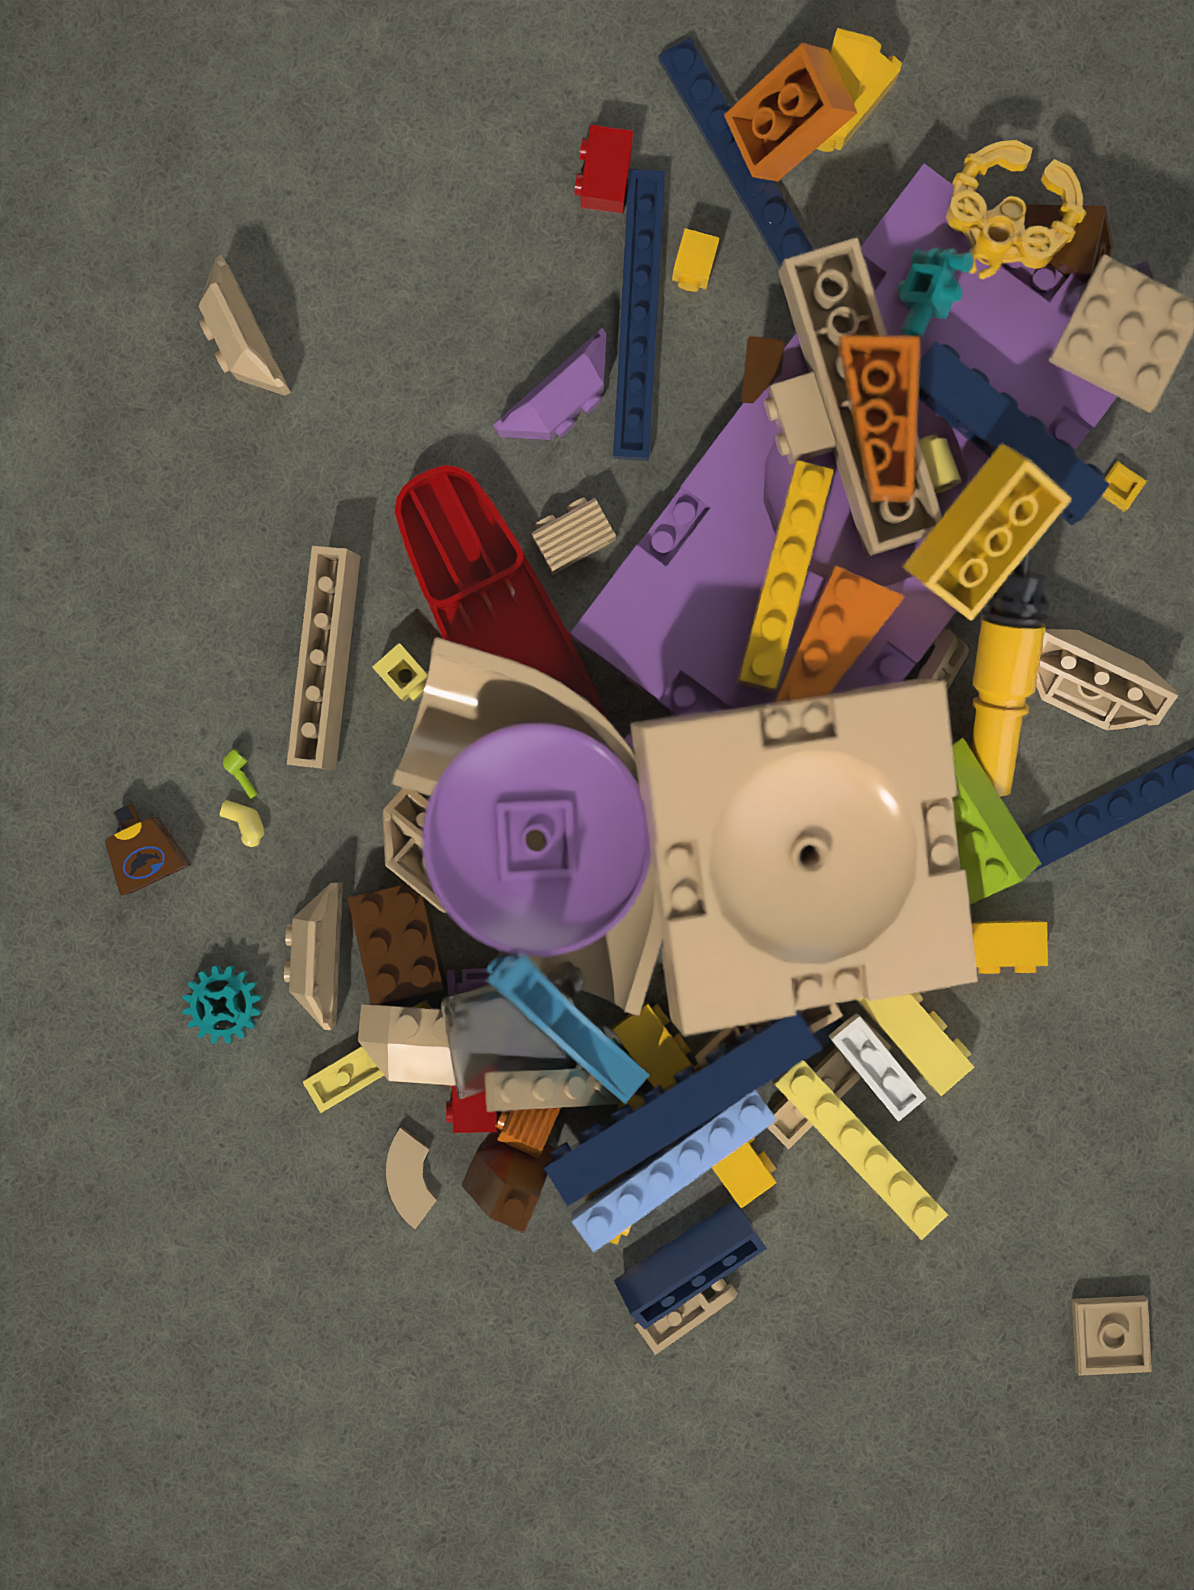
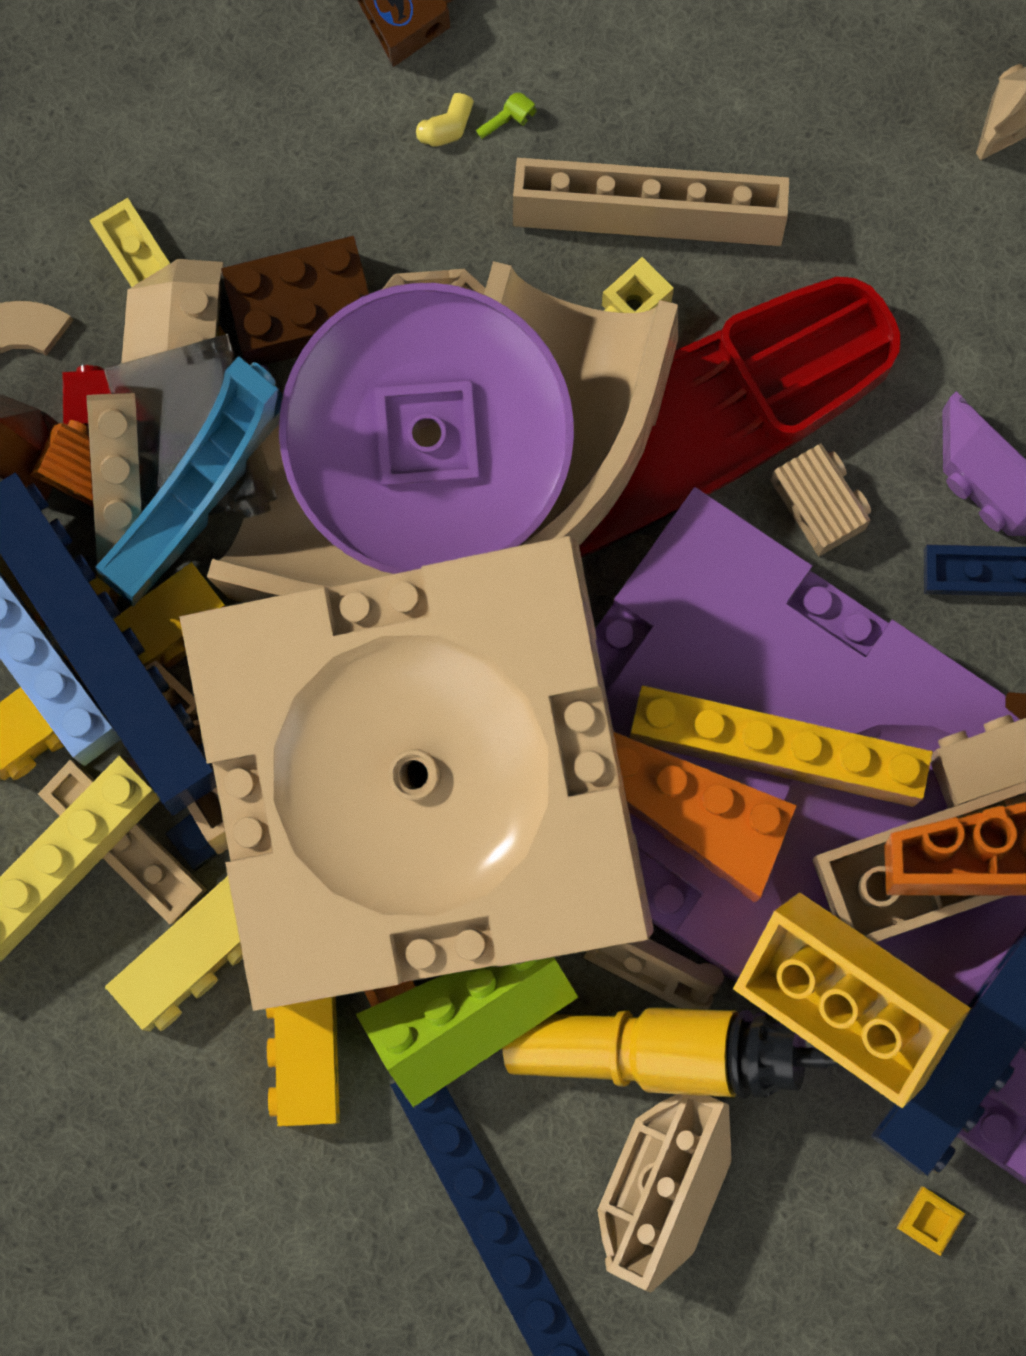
camera: 90 degrees right, 10 degrees down
teal gear [182,965,263,1044] -> none
tan wedge [284,882,343,1030] -> none
white plate [828,1013,926,1122] -> none
light yellow brick [919,435,961,494] -> none

